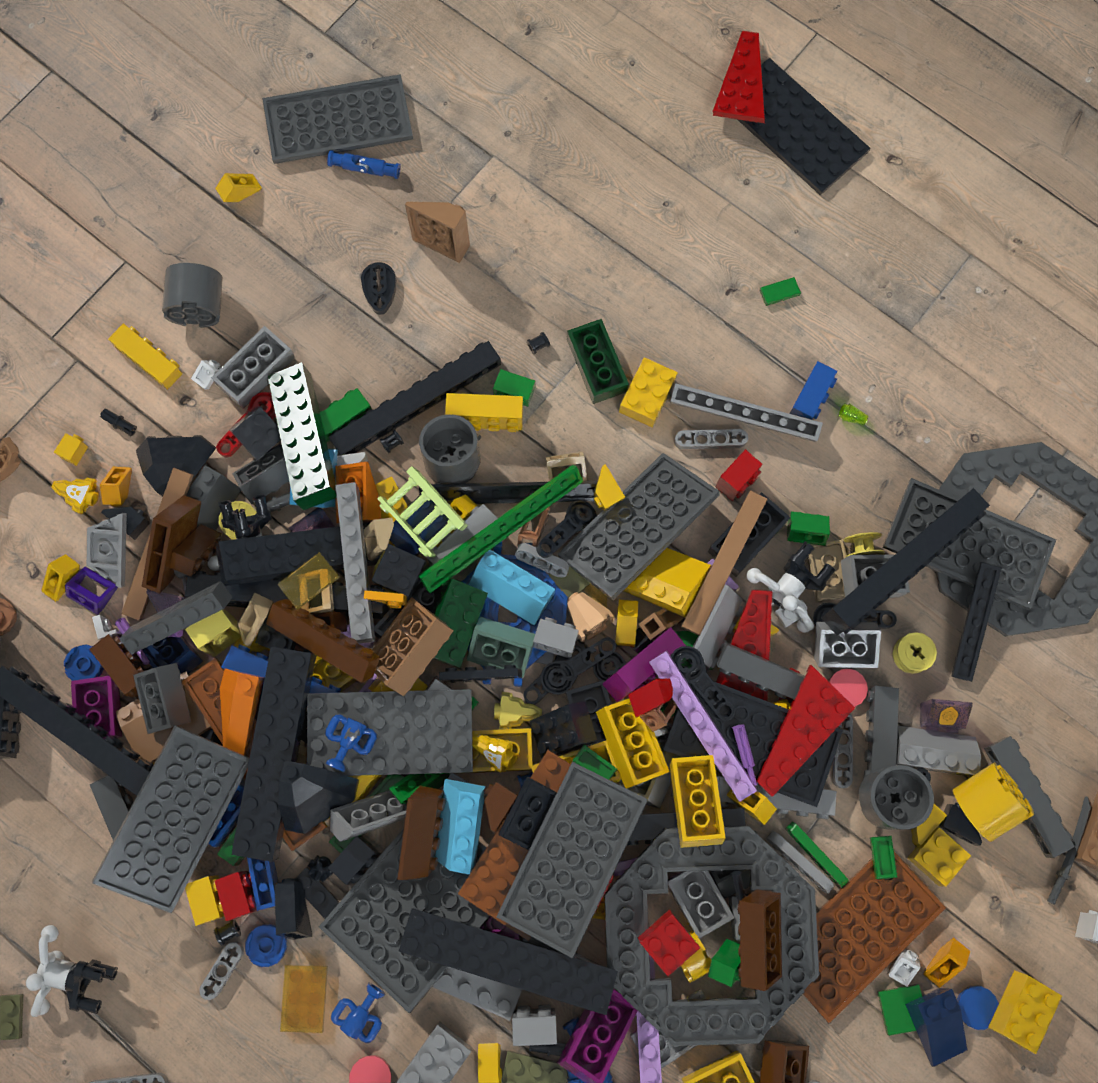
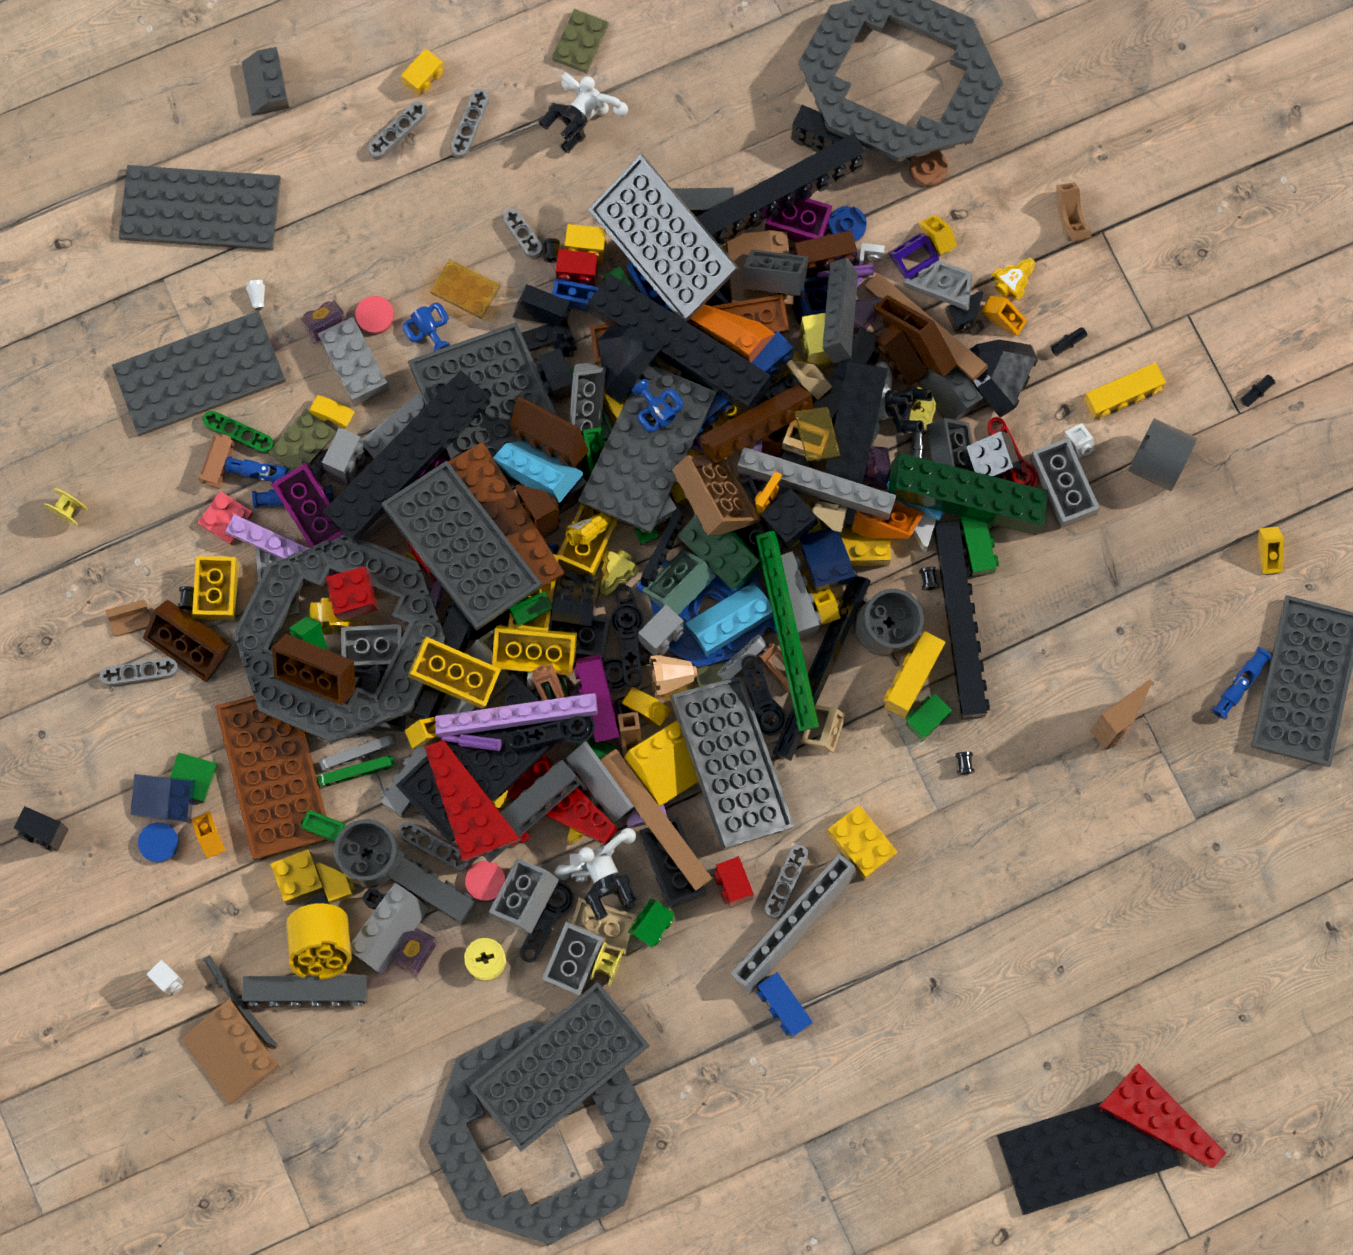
camera: 115 degrees right, 0 degrees up
yellow brick [53,433,88,466] -> none
blue tile [245,924,287,967] -> none
black piece [361,262,397,315] -> none
yellowish green fence [377,466,468,558] -> none
black tile [498,777,557,850] -> none
dark green brick [567,319,629,404] -> none
yellow slope [593,464,625,511] -> none
red brick [628,678,673,718] -> none
green tile [760,277,801,306] -> none
black brick [821,488,990,636] -> none
clear neon green cone [838,403,868,425] -> none
white bracket [888,949,920,987] -> none
black plate [951,563,1002,682] -> none
yellow brick [988,970,1062,1054] -> none
none -> black axle [1241,374,1275,407]

